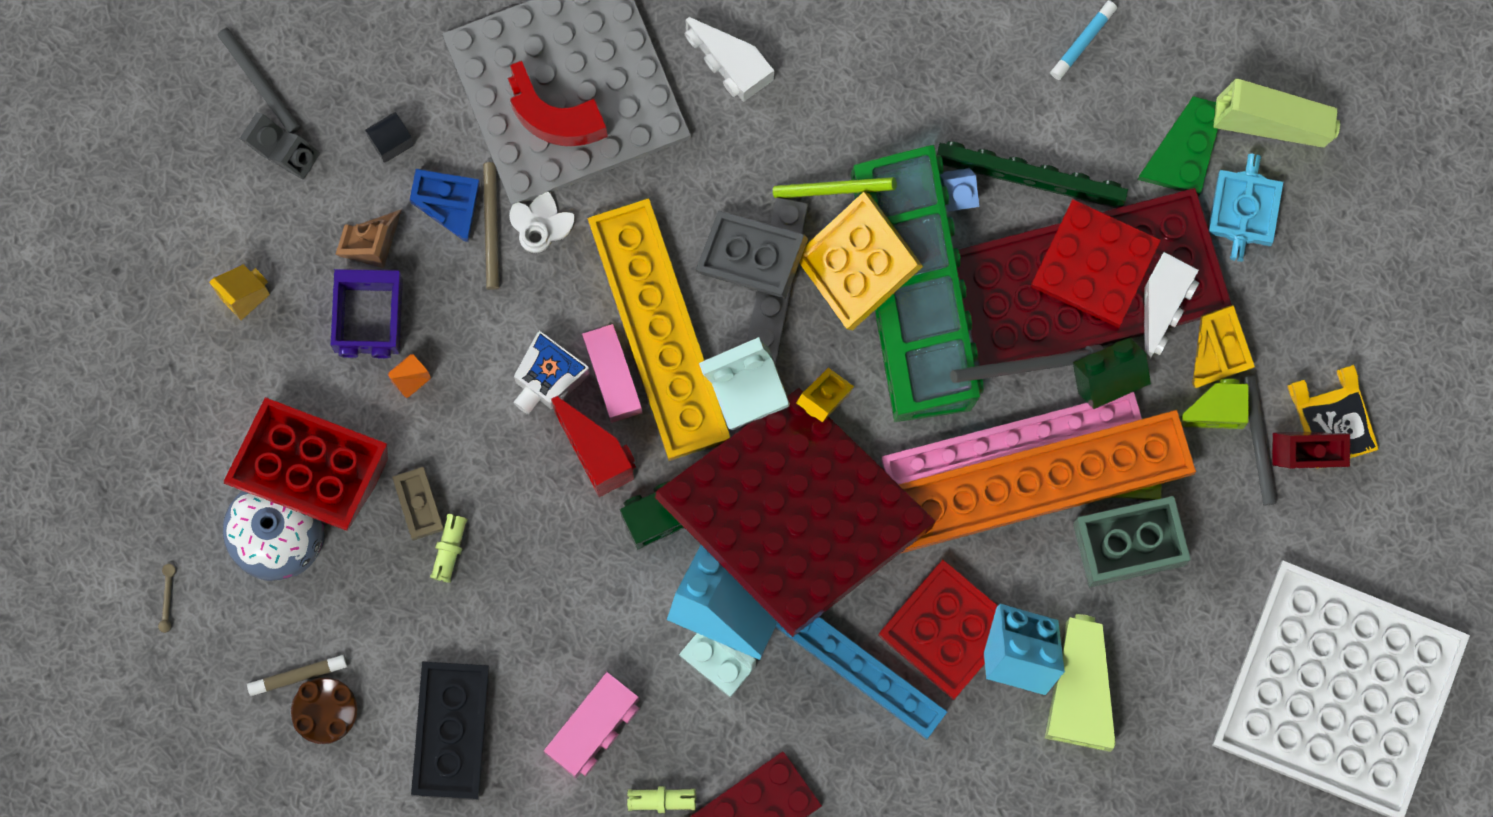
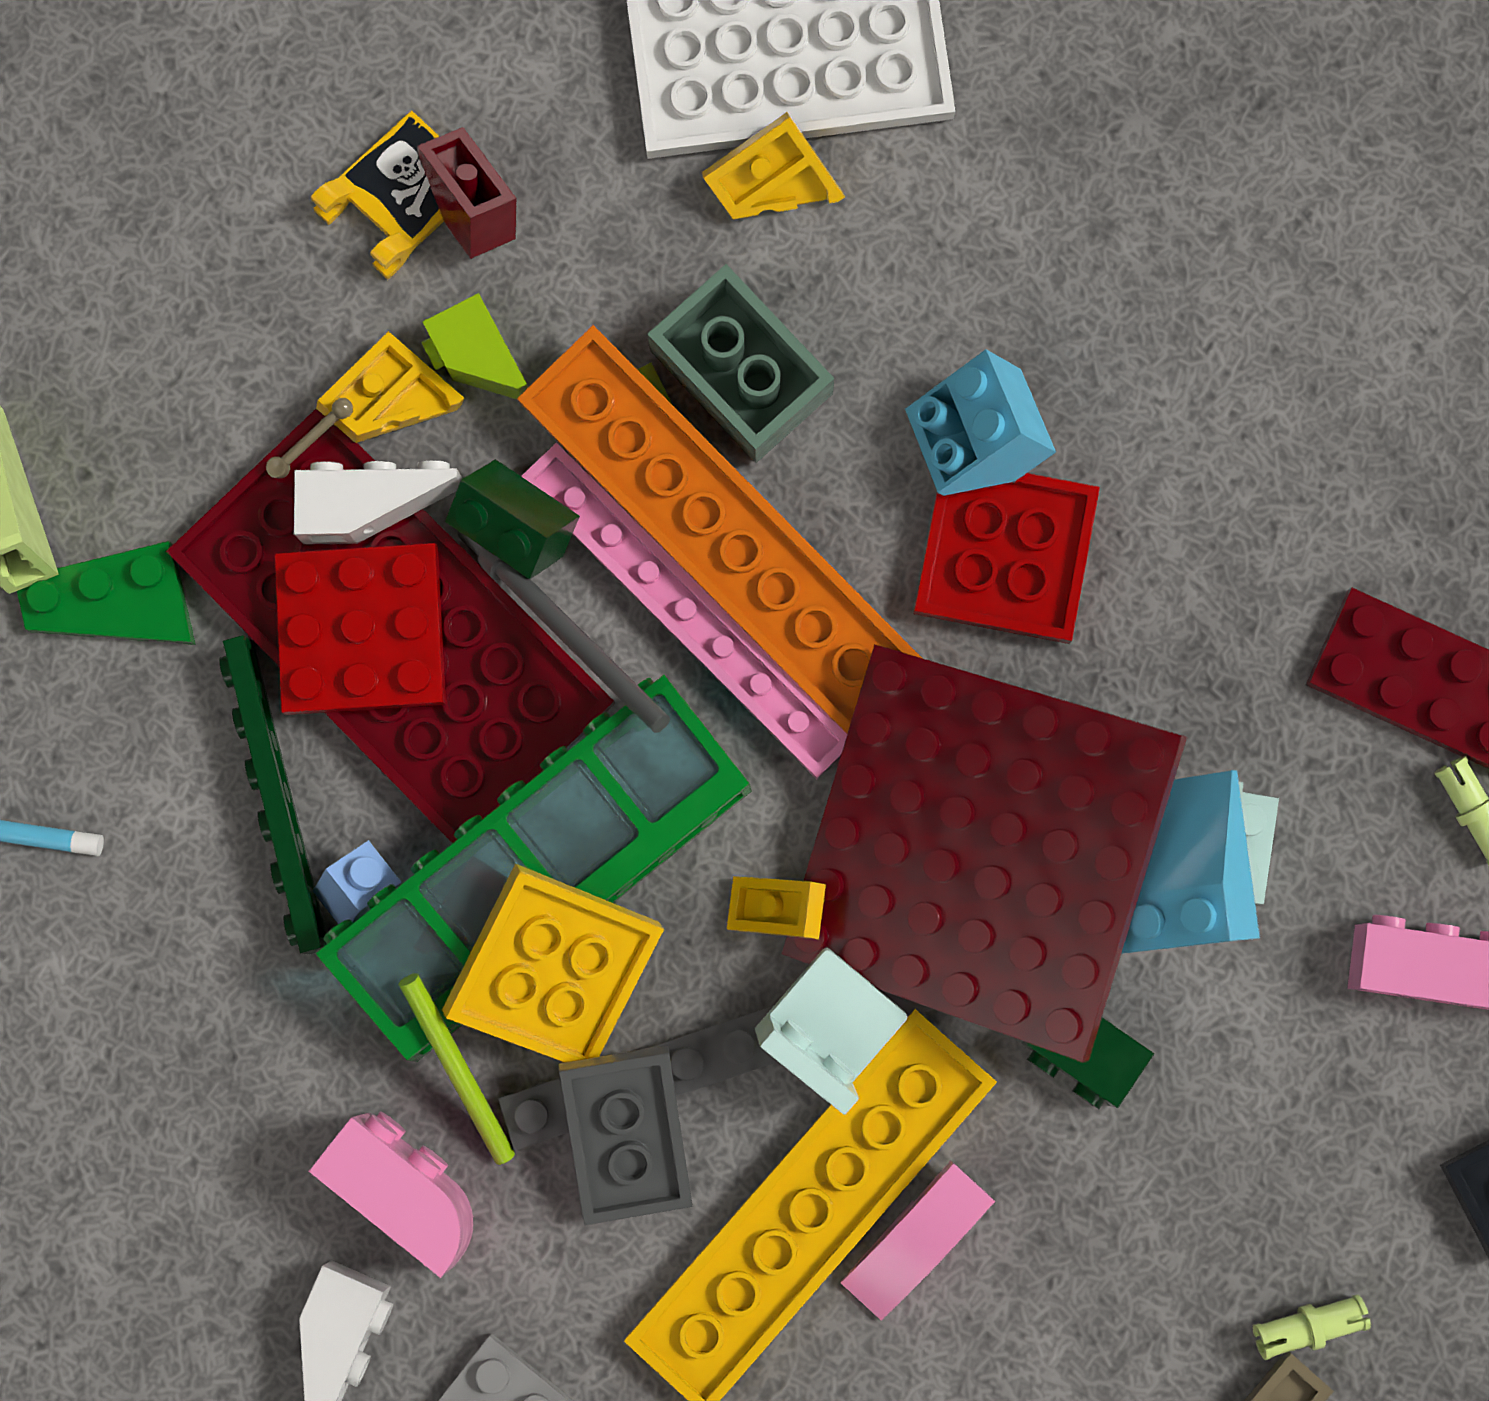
camera: 115 degrees left, 5 degrees up
torso [513,331,590,415] -> none
red slope [551,396,636,497] -> none
dark azure plate [775,617,947,740] -> none
yellowish green slope [1045,614,1115,752] -> none
medium azure plate [1208,154,1283,262] -> none
dark grey bar [1242,376,1276,506] -> none
none -> dark tan hinge [266,398,353,479]
none -> bright pink brick [309,1112,473,1278]
none -> yellow wing [702,112,845,219]

